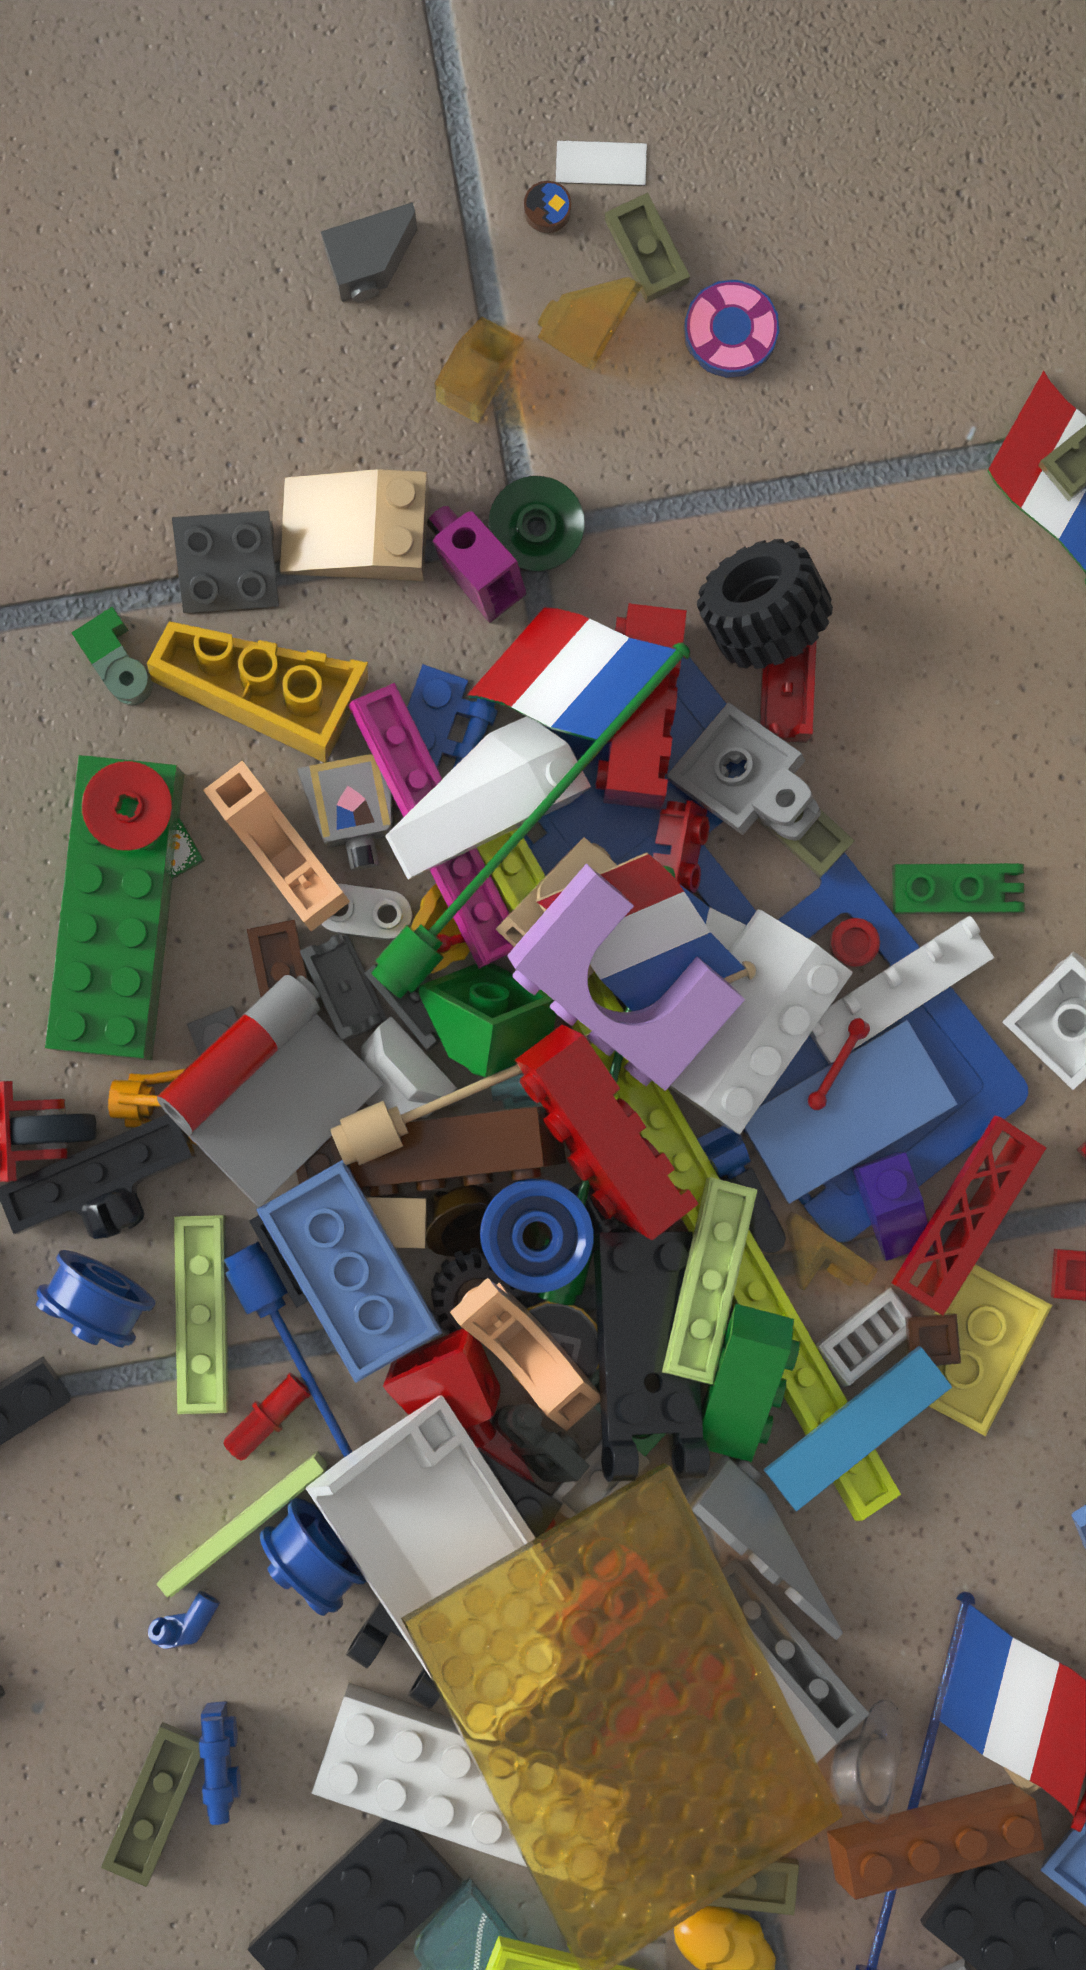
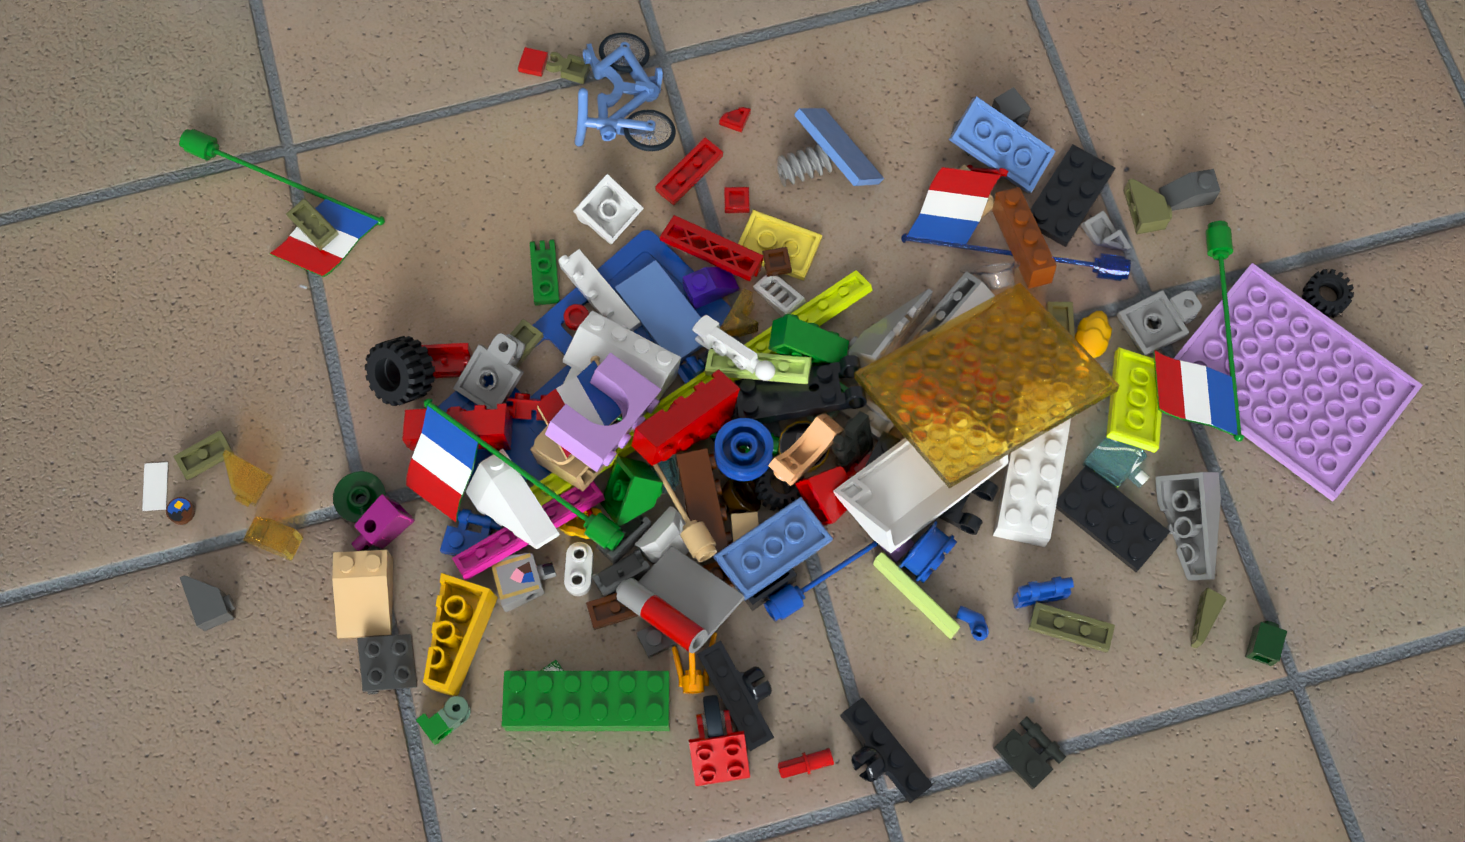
camera: 90 degrees left, 15 degrees down
blue wheel [36,1250,156,1348] -> none
red piece [82,761,172,850] -> none
yellowish green tile [174,1215,229,1414] -> none
light nougat arch [203,761,350,931] -> none
red axle [223,1372,311,1461] -> none
tile [683,280,779,378] -> none
dark azure tile [763,1346,952,1512] -> none
red hinge [807,1018,870,1111] -> none
none -> white plate [692,315,775,381]

